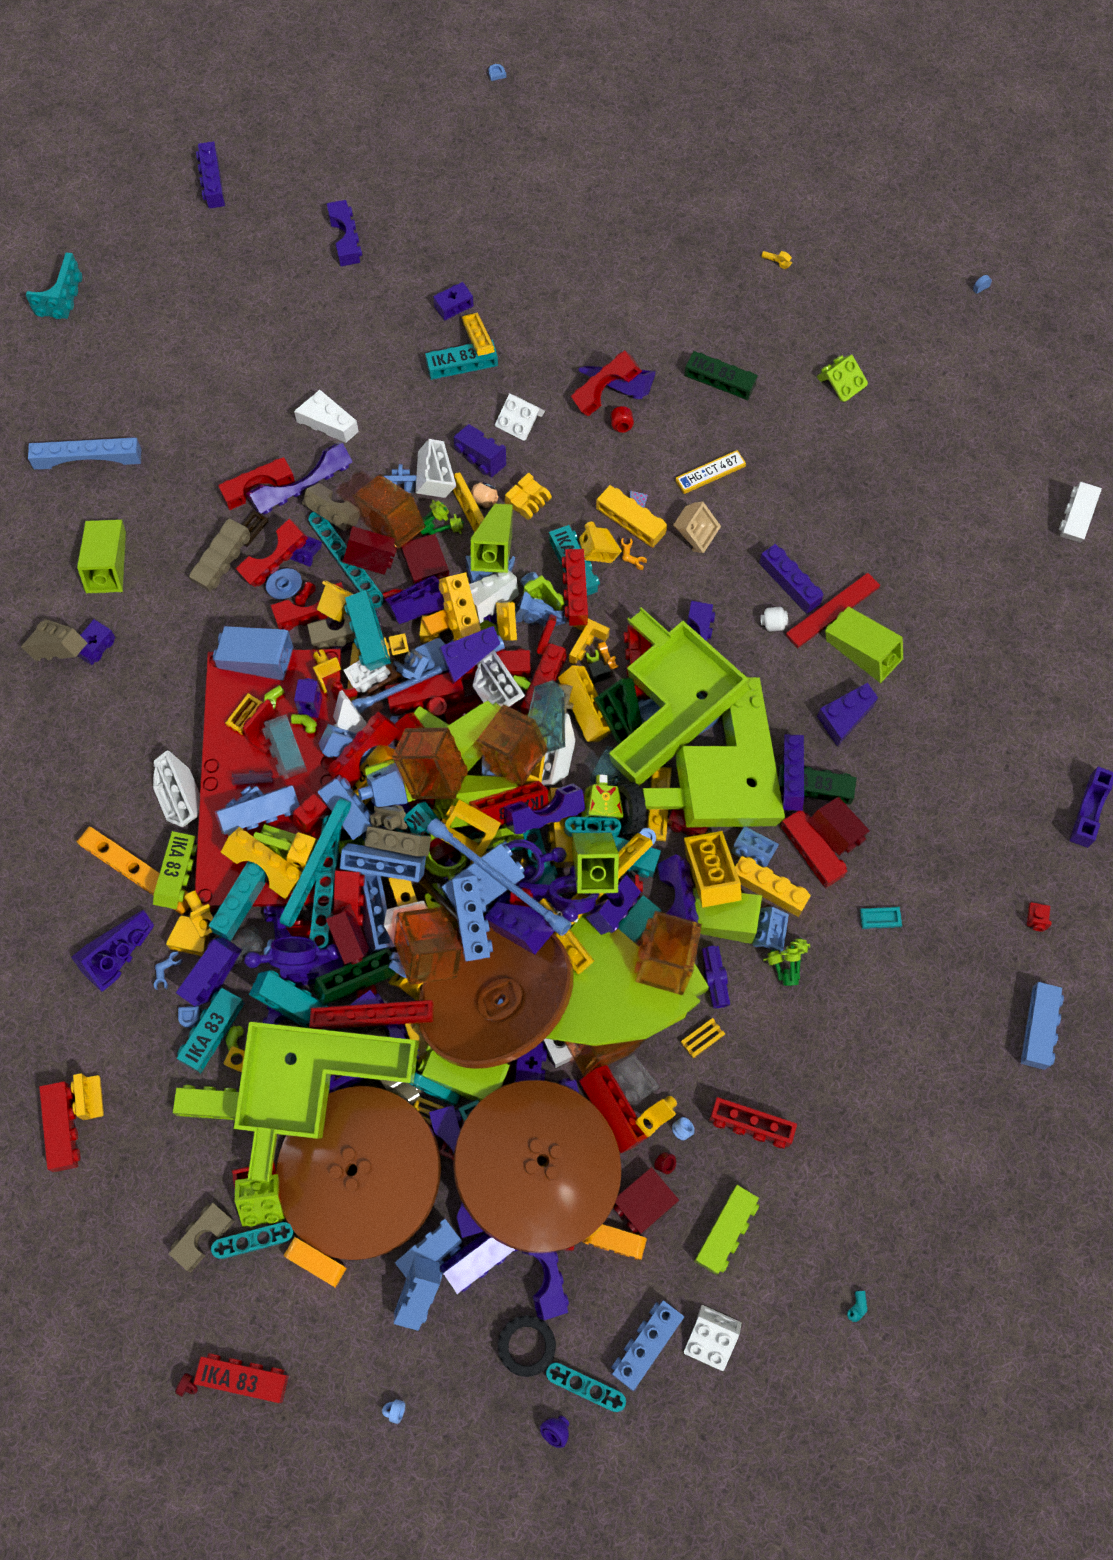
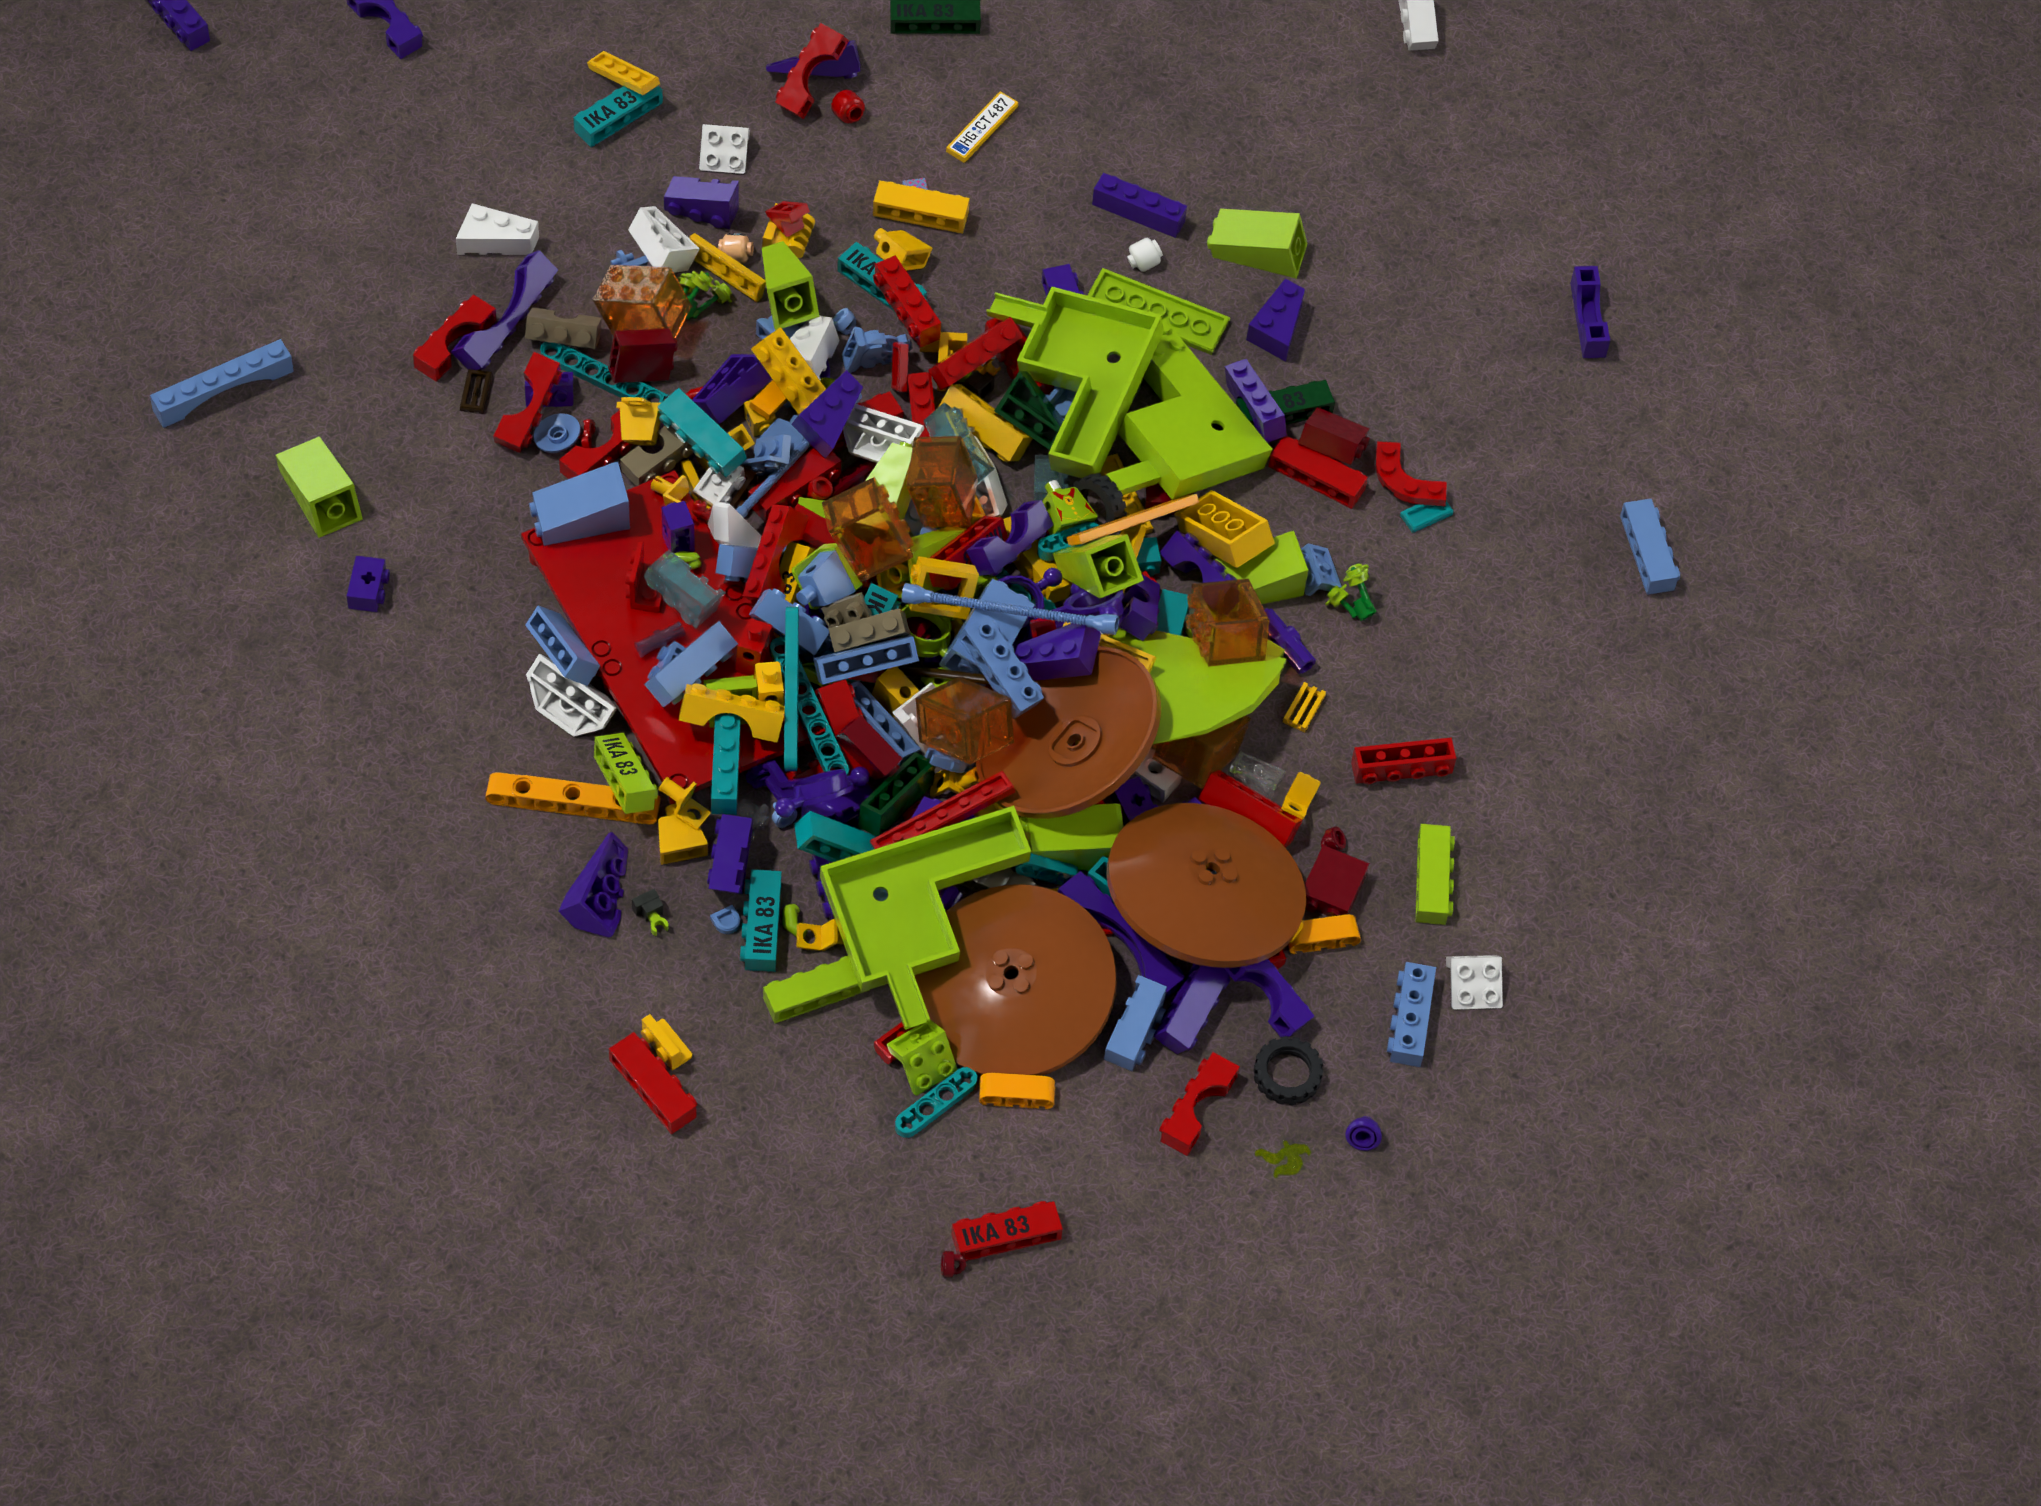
camera: 30 degrees left, 10 degrees down
dark tan wedge [21,619,87,661] -> none
teal bracket [26,252,82,319] -> none
medium blue arm [154,952,182,990] -> none
dark tan arch [169,1203,235,1272] -> none
dark tan brick [189,518,250,592] -> none
yellow tile [225,693,263,735] -> none
lime arm [264,685,285,709] -> none
light blue tile [382,1399,405,1424] -> none
medium blue wedge [394,1256,442,1331] -> none
dark red brick [401,534,449,585] -> none
dark purple brick [433,282,474,321] -> none
yellow bracket [496,602,517,641] -> none
lime bracket [523,575,564,611] -> none
teal beam [546,1363,626,1412] -> none
light orange arm [620,538,647,570] -> none
light blue tile [672,1117,694,1140] -> none
tan brick [673,502,721,553] -> none
medium blue bracket [731,827,779,867] -> none
yellow brick [735,856,811,918] -> none
red tile [785,573,880,649] -> none
teal arm [847,1291,868,1322] -> none
red bracket [1027,902,1052,932] -> none
none -> medium blue brick [525,605,600,686]
none -> pearl dark grey piece [632,888,669,936]
none -> red slope [765,201,810,237]
none -> red brick [928,317,1023,390]
none -> light orange tile [1066,494,1199,546]
none -> lime tile [1087,268,1230,355]
none -> red arch [1159,1052,1240,1156]
none -> clear neon green piece [1255,1140,1311,1178]
none -> red plate [1376,441,1447,506]

